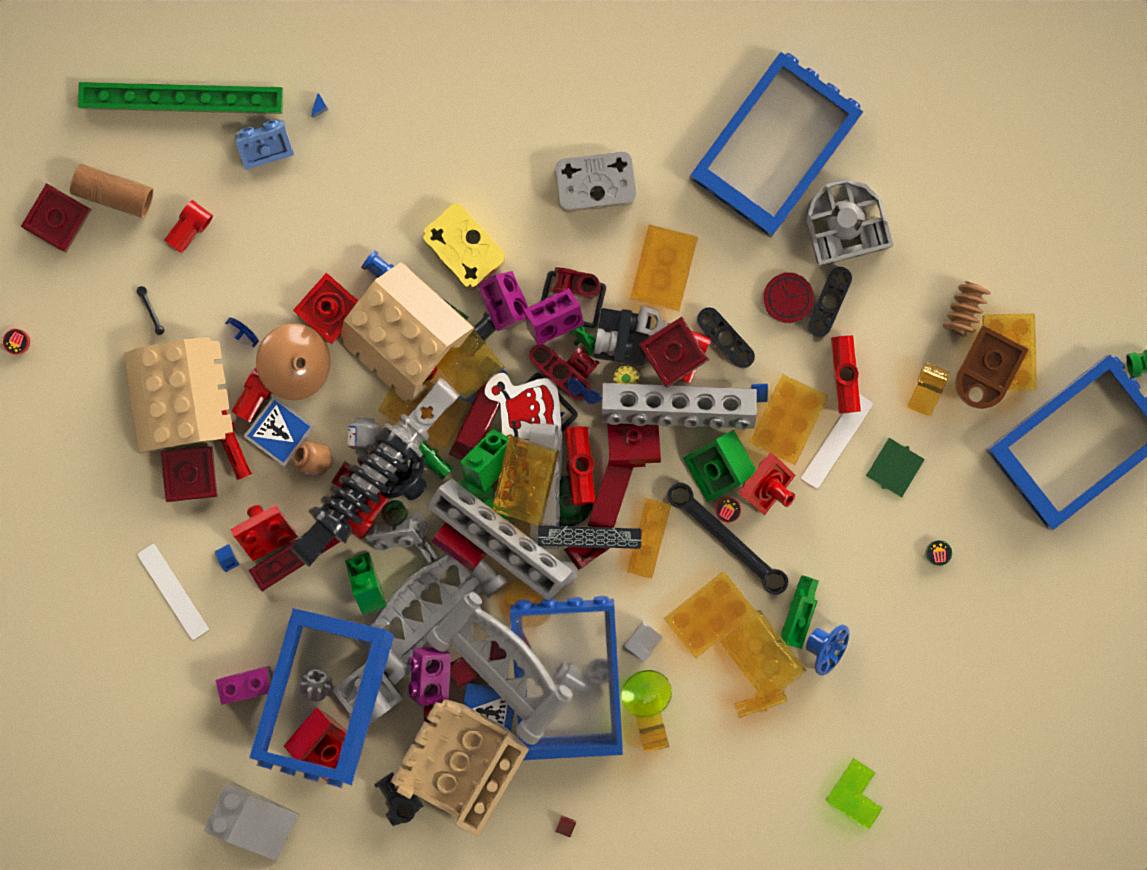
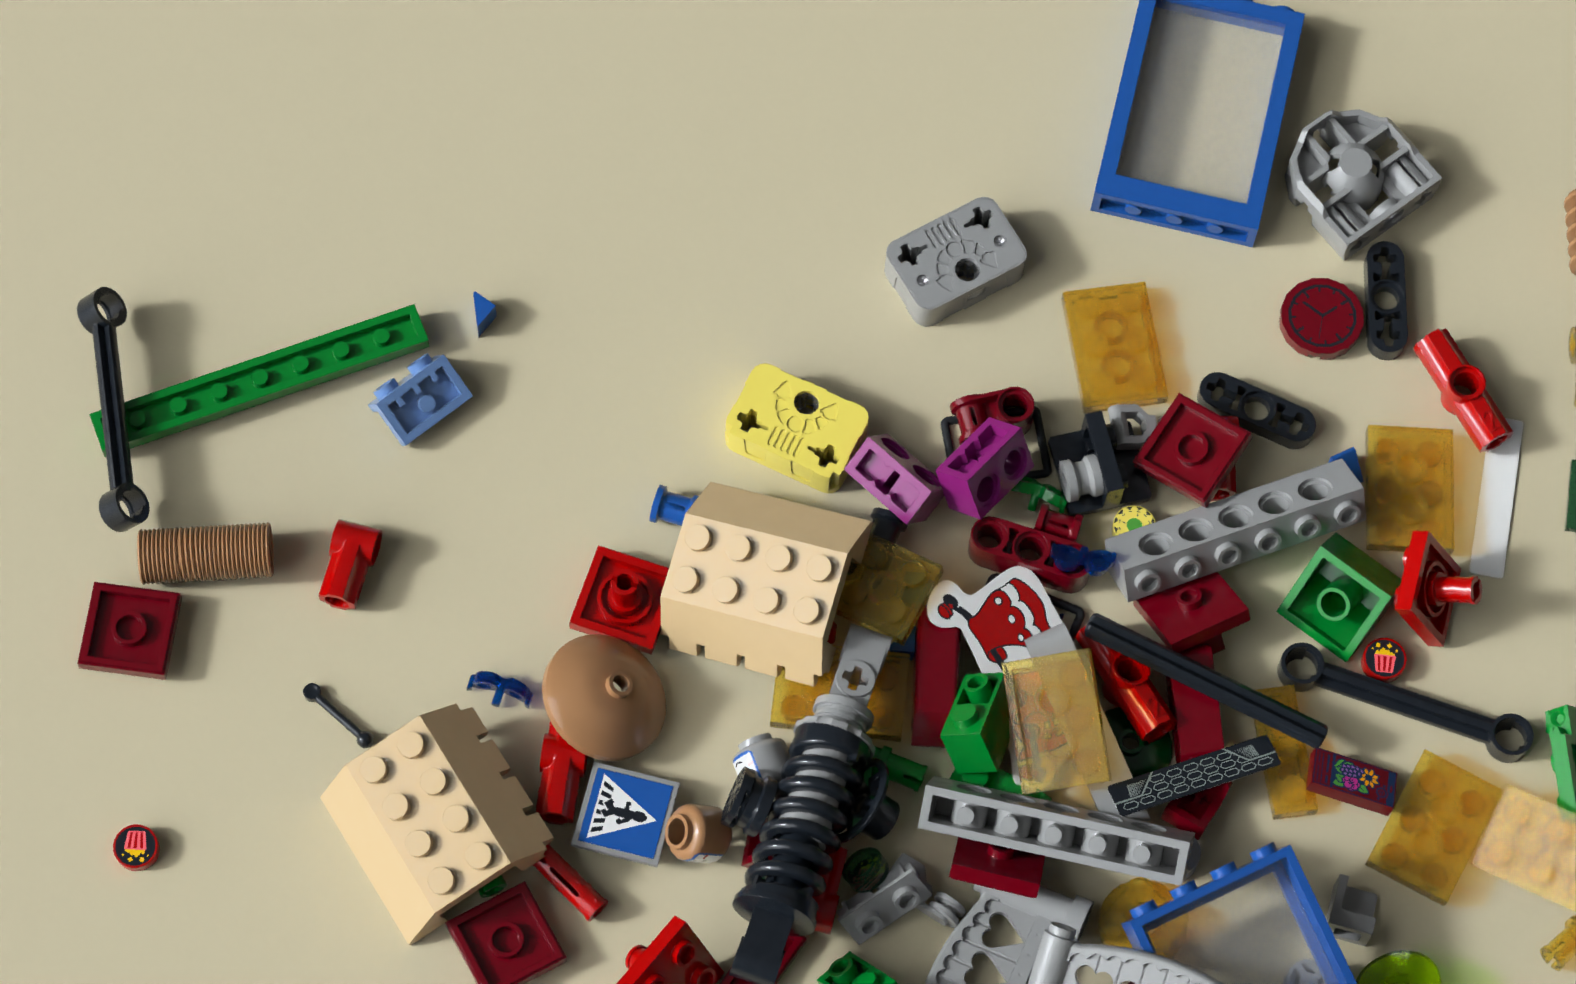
camera: 30 degrees left, 20 degrees down
none -> black piece [77,287,150,532]
none -> black wheel [721,766,778,837]
none -> black axle [1084,613,1328,748]
none -> tile [1306,748,1397,816]

